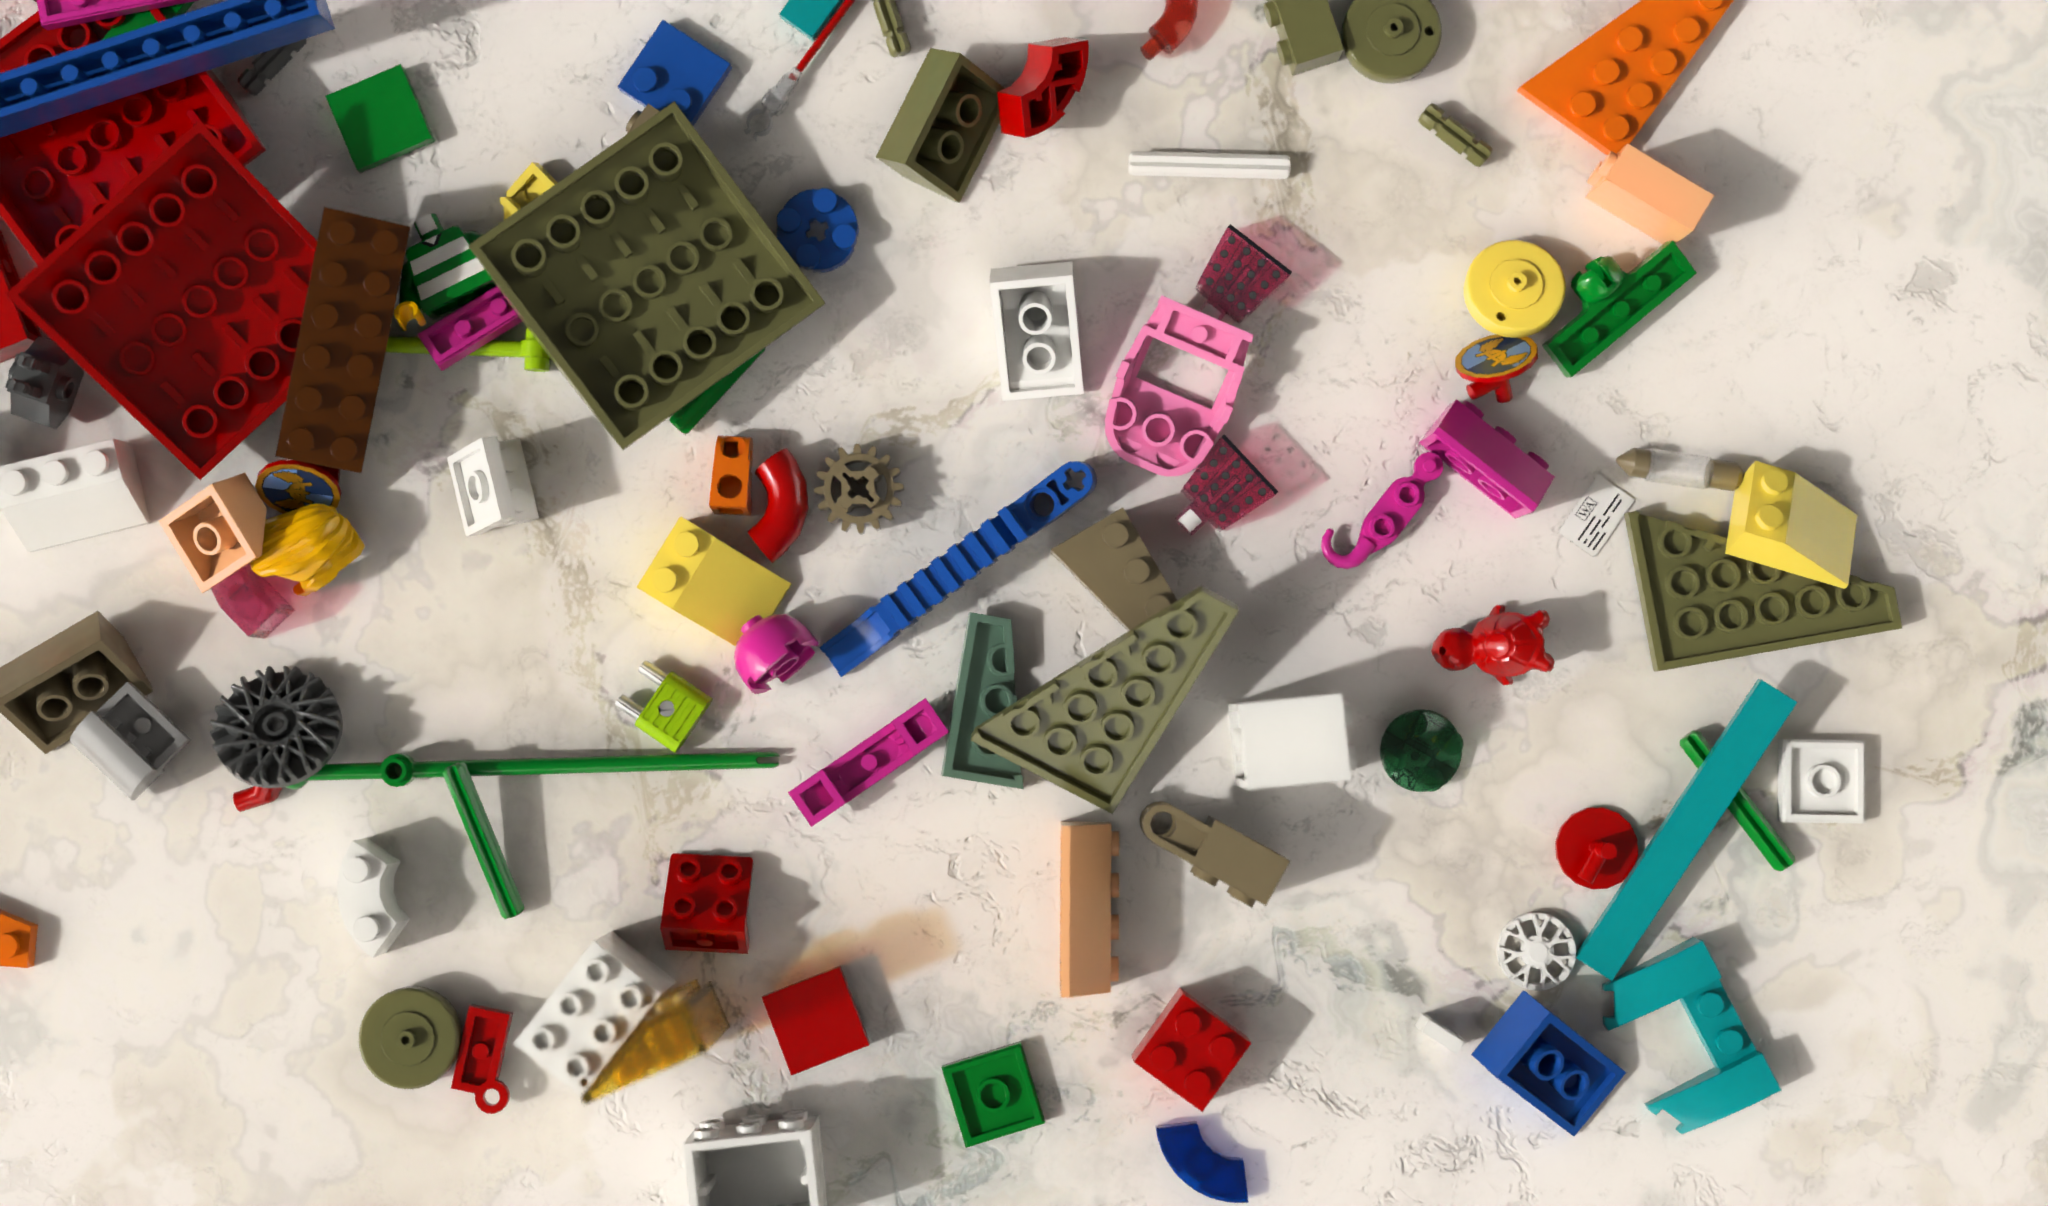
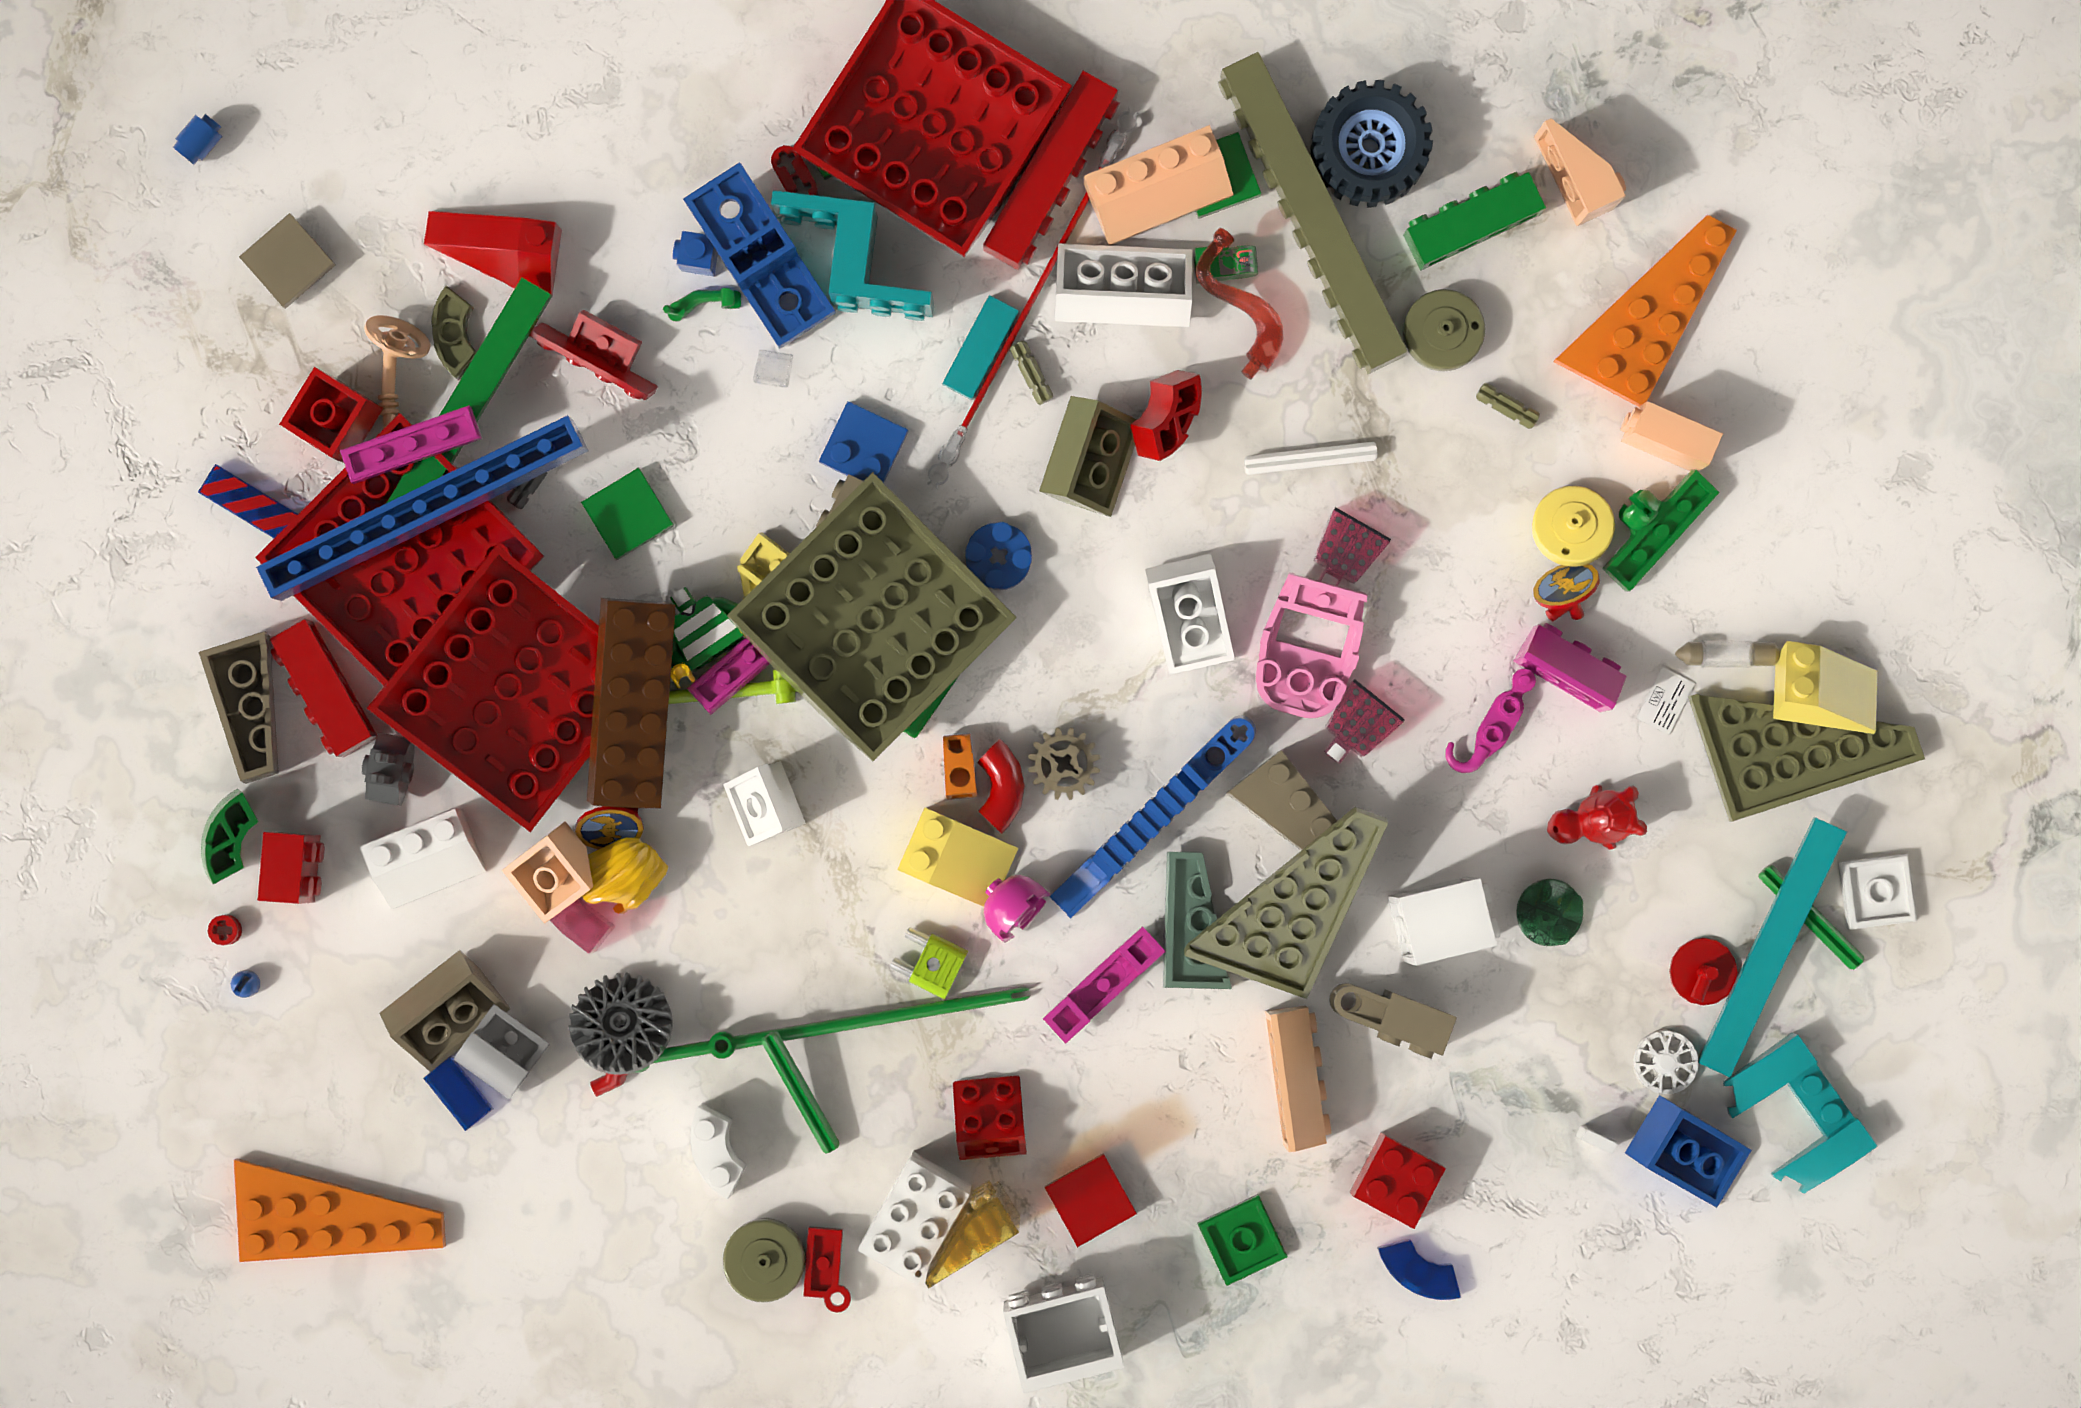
camera: 10 degrees left, 0 degrees up
none -> clear blue tile [423,1056,494,1131]

